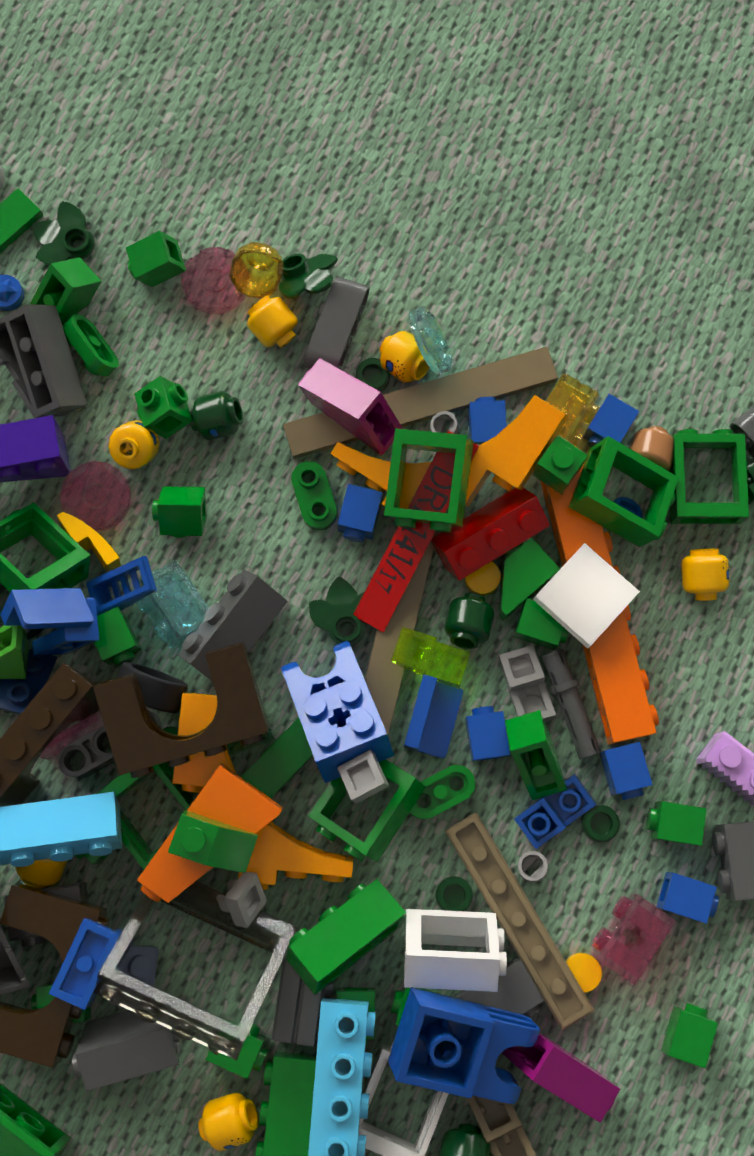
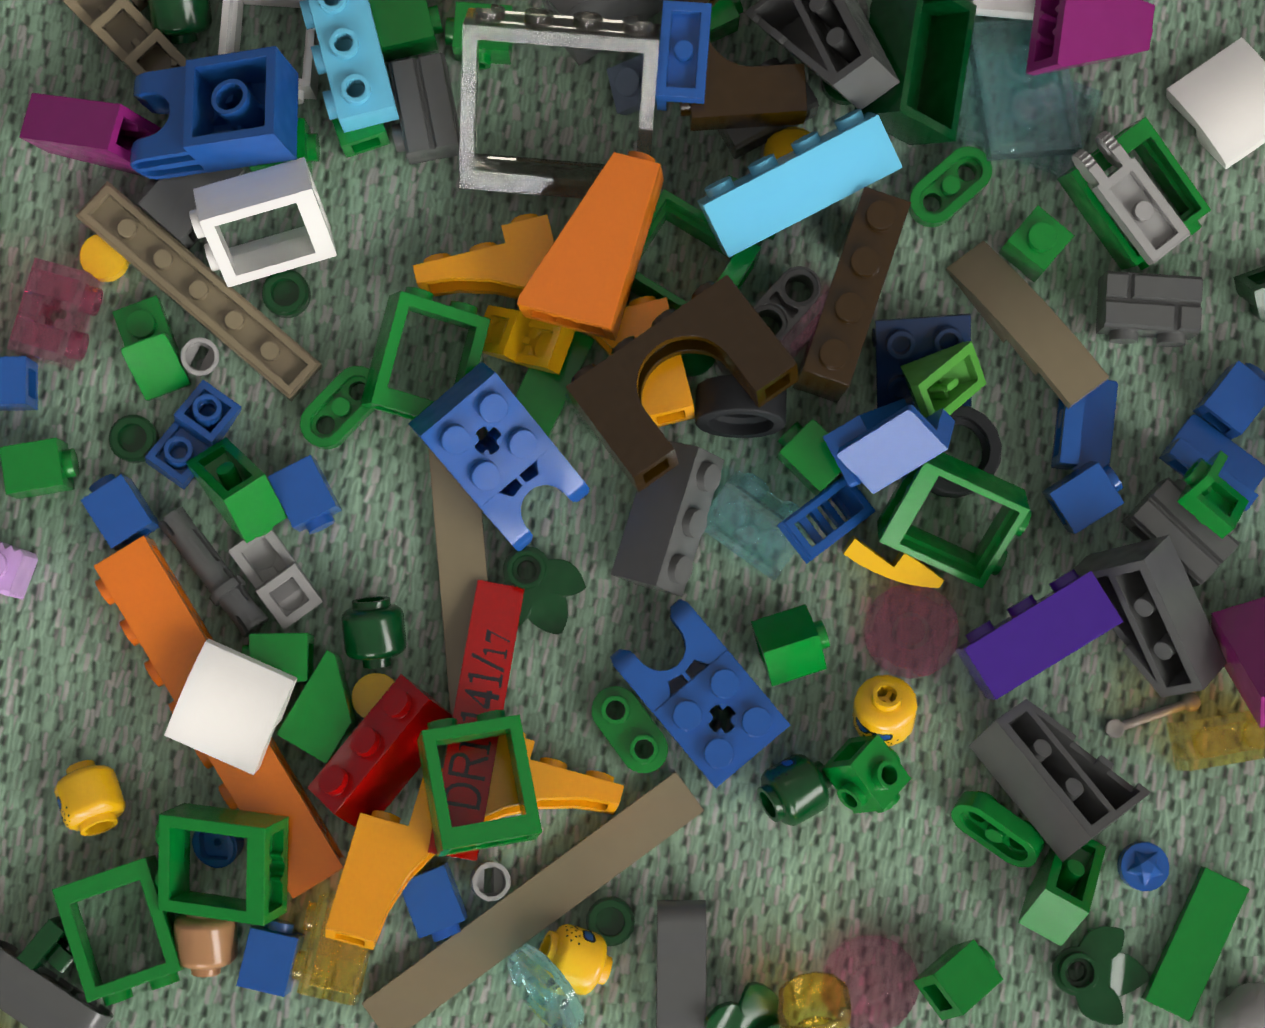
camera: 160 degrees right, 5 degrees up
green slope [168,810,258,873] -> none
light grey tile [216,871,267,928] -> none
yellow head [247,295,298,348] -> none
green brick [286,879,406,995] -> none
magenta slope [298,358,403,455] -> none
blue brick [337,484,383,542] -> none
light grey tile [337,750,389,804] -> none
clear neon green slope [391,627,471,689] -> none
blue panel [403,674,463,758] -> none
green brick [532,435,588,495] -> none
none -> green slope [112,295,192,401]
none -> yellow slope [482,305,576,375]
none -> blue brick [610,599,790,788]

